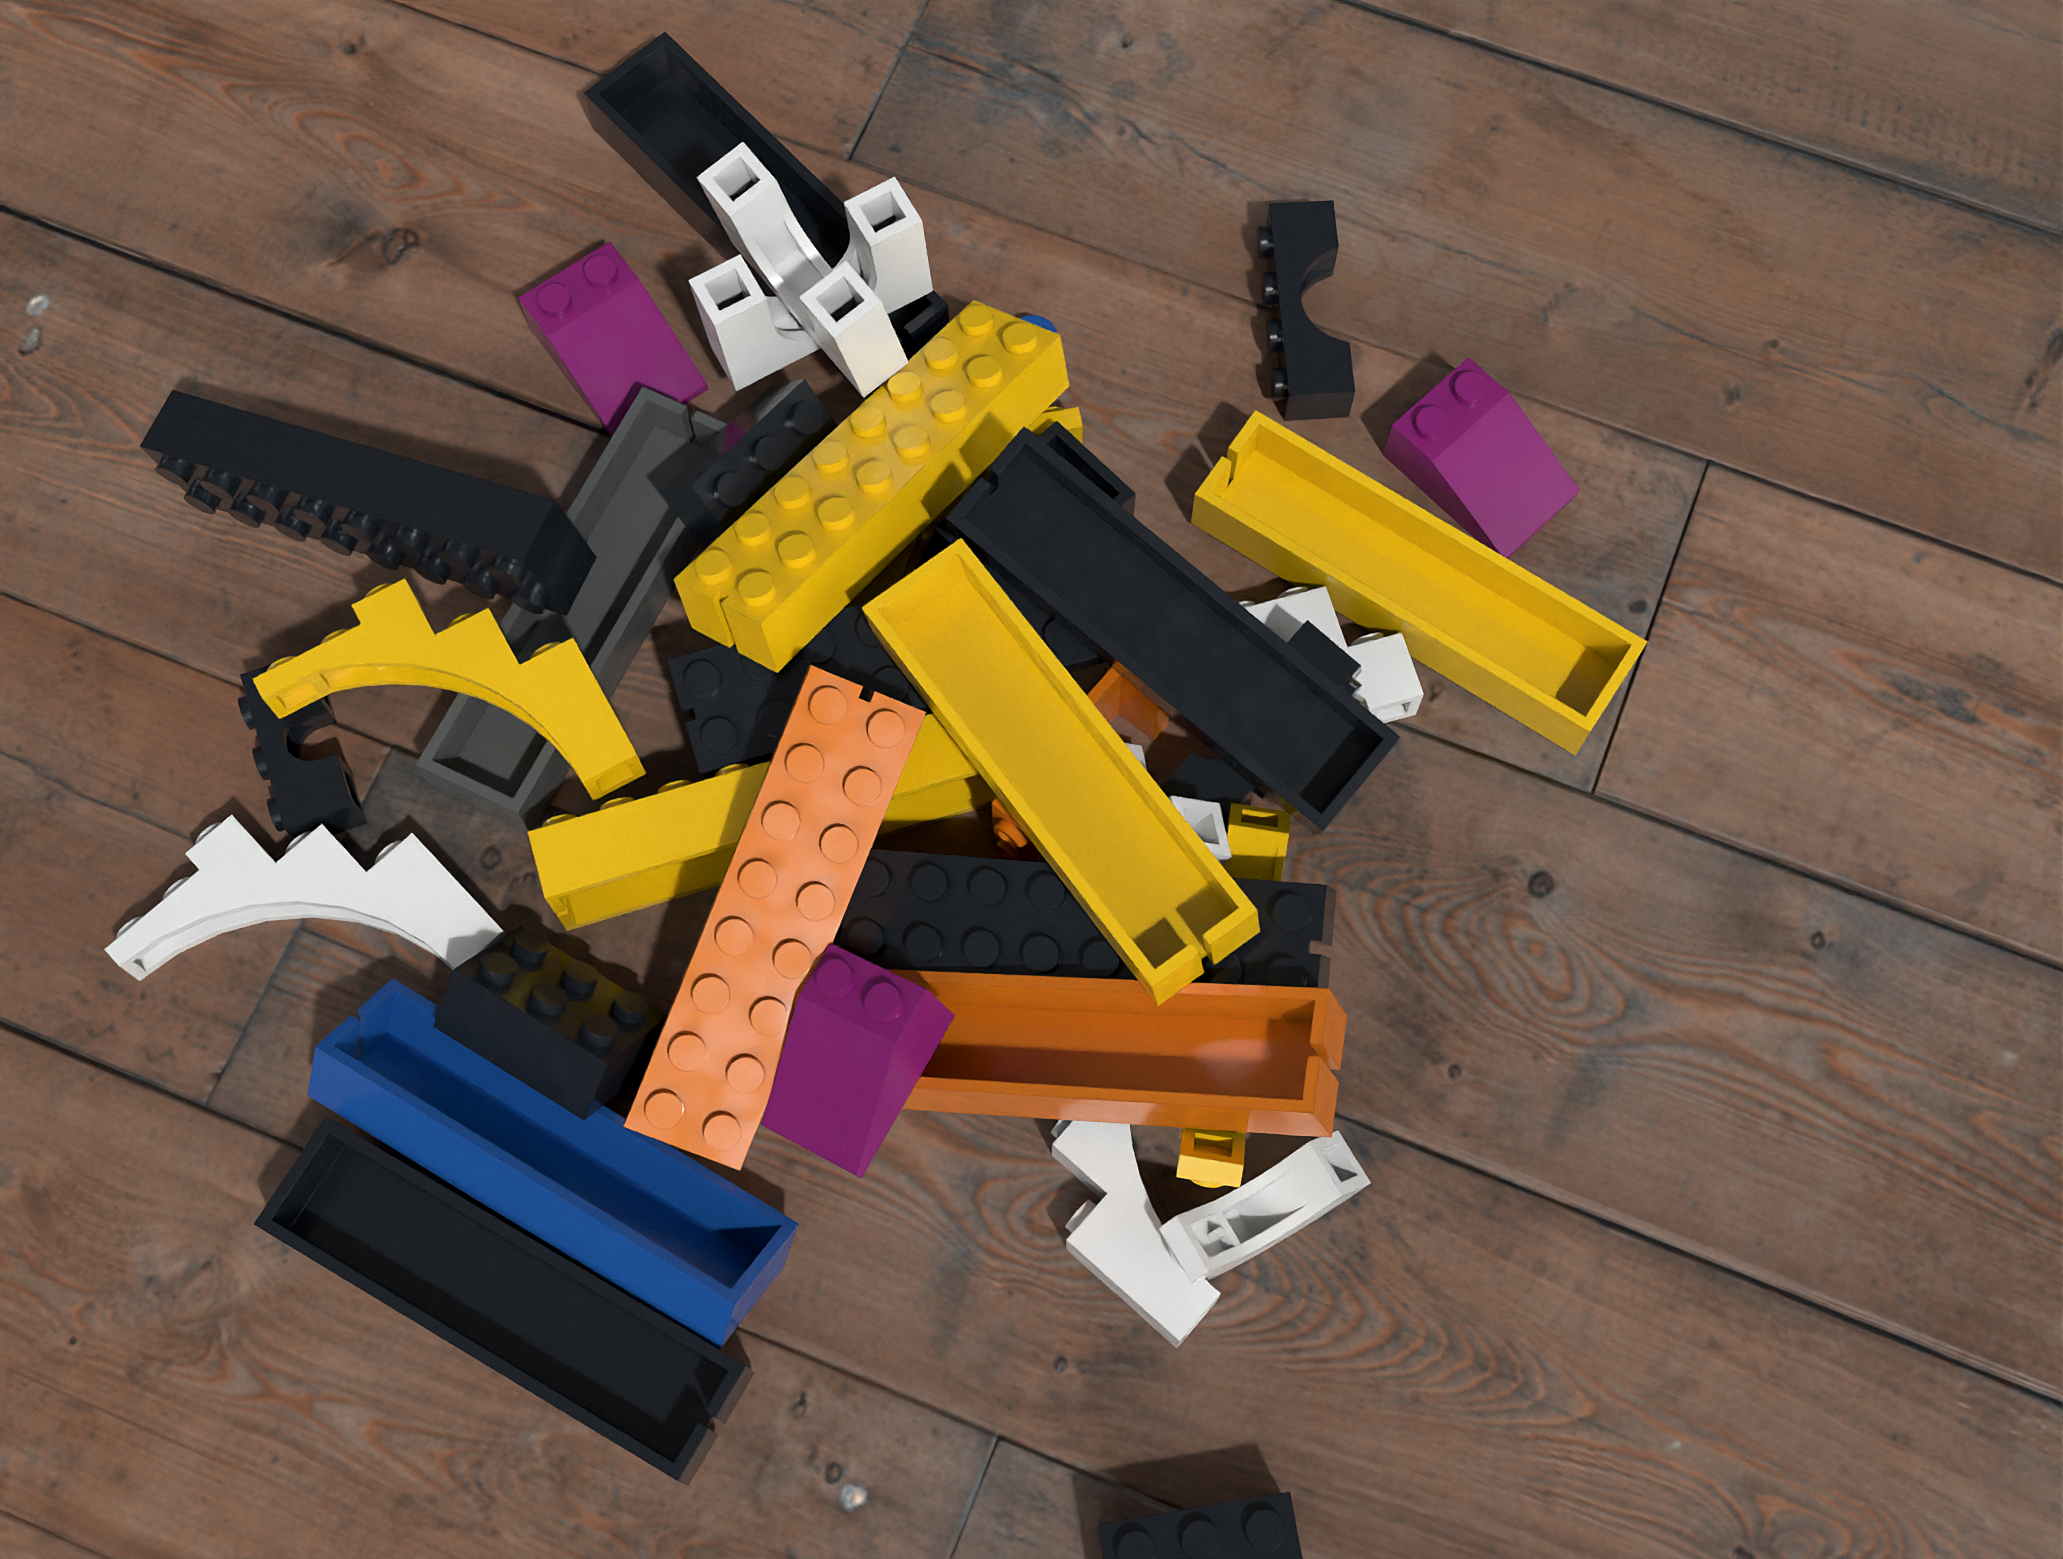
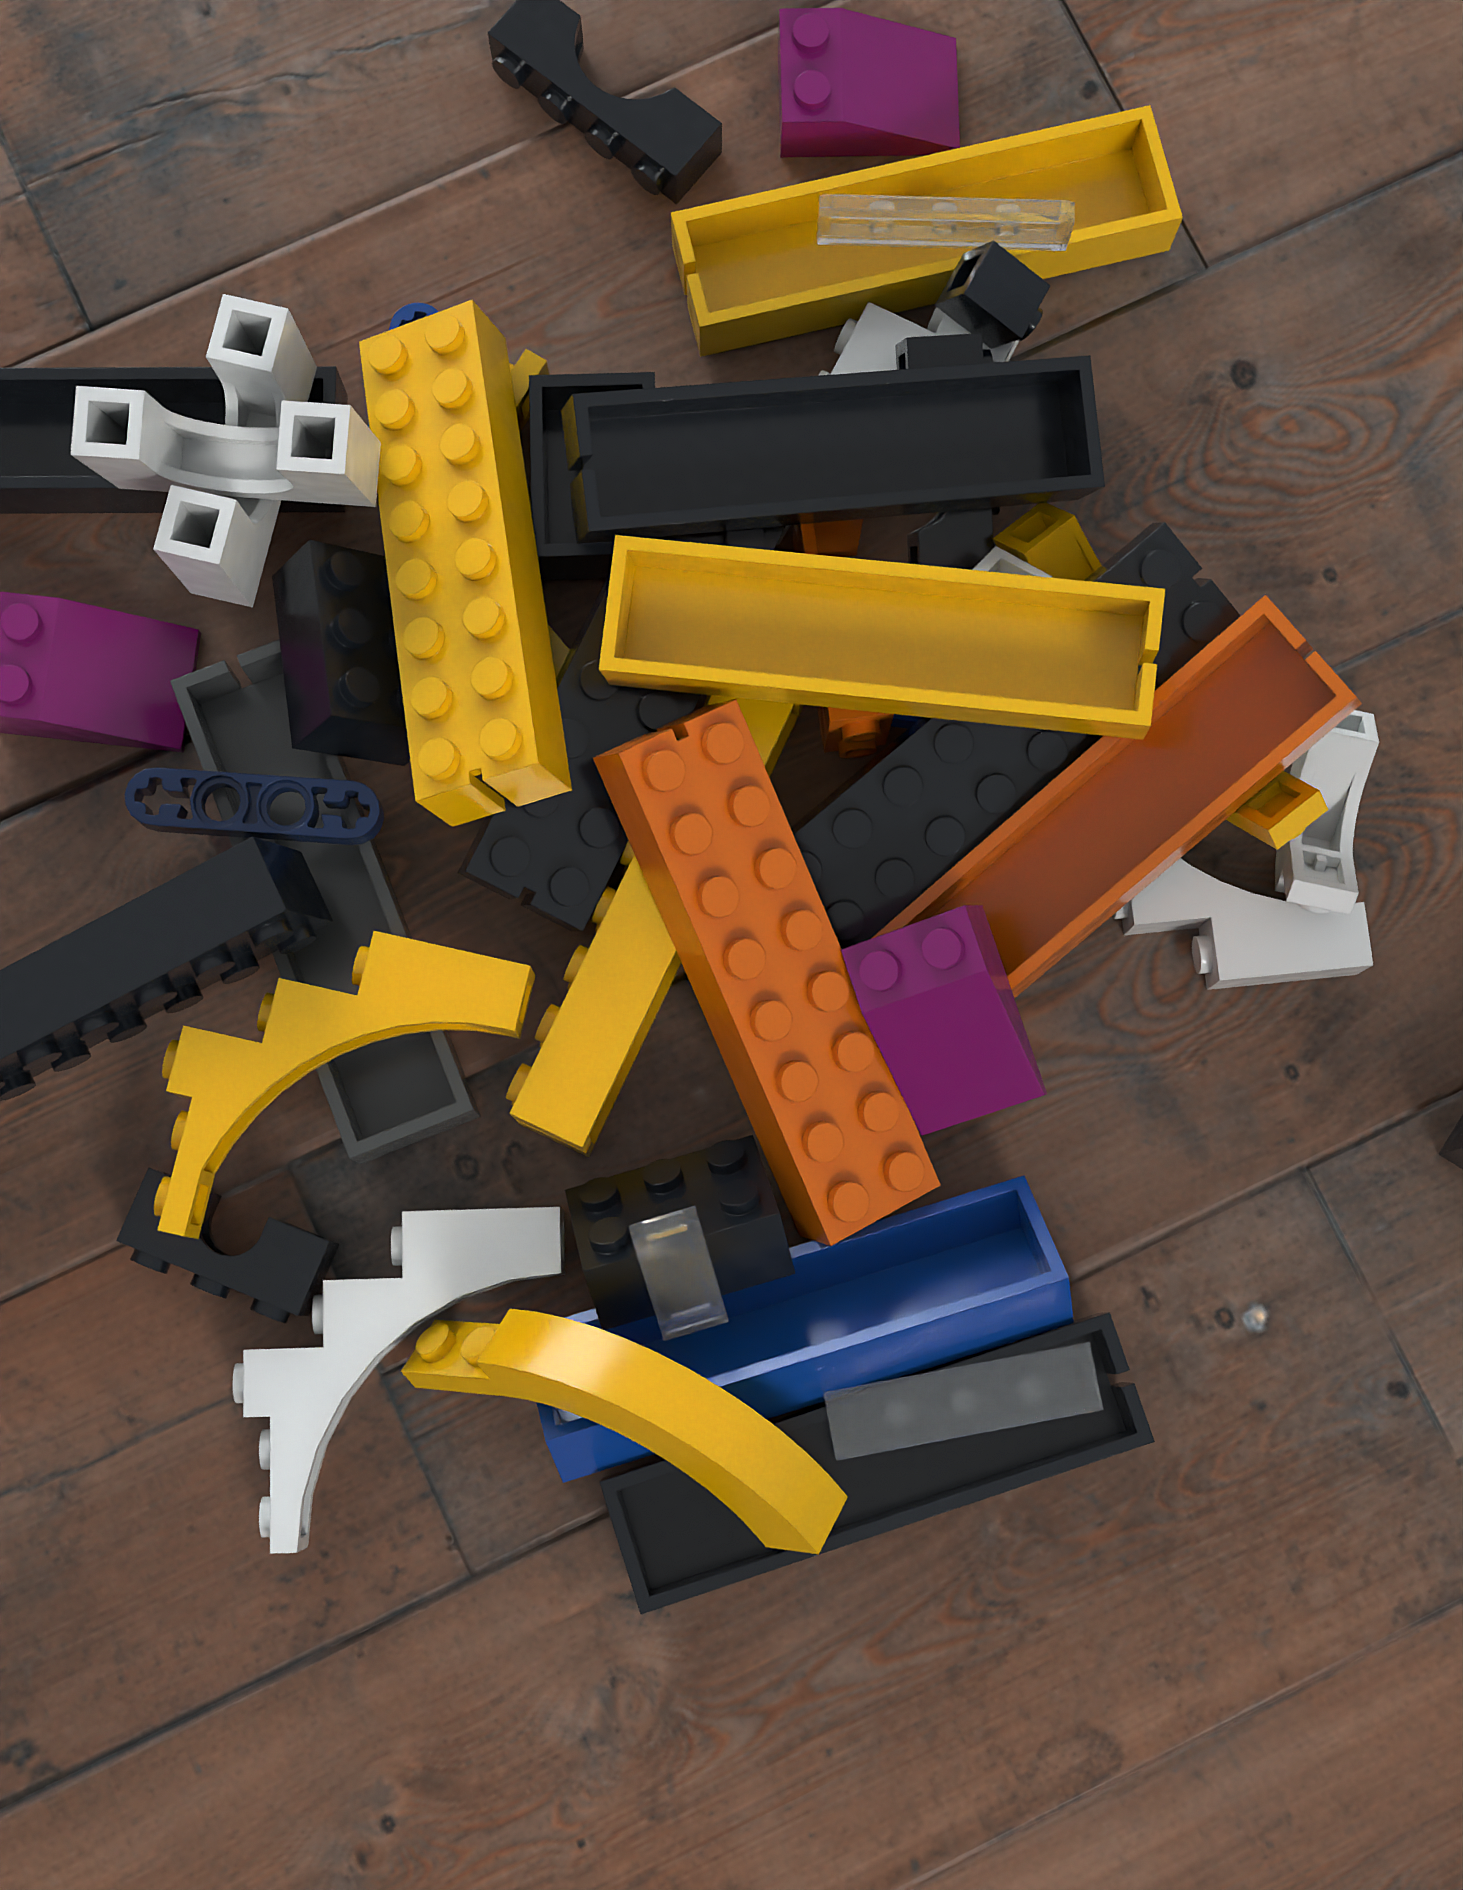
camera: 50 degrees left, 10 degrees up
none -> dark blue beam [124,767,384,845]
none -> yellow arch [401,1309,848,1555]
none -> clear tile [629,1206,729,1341]
none -> clear tile [817,194,1075,251]
none -> clear tile [823,1342,1103,1461]
none -> black brick [935,240,1050,349]

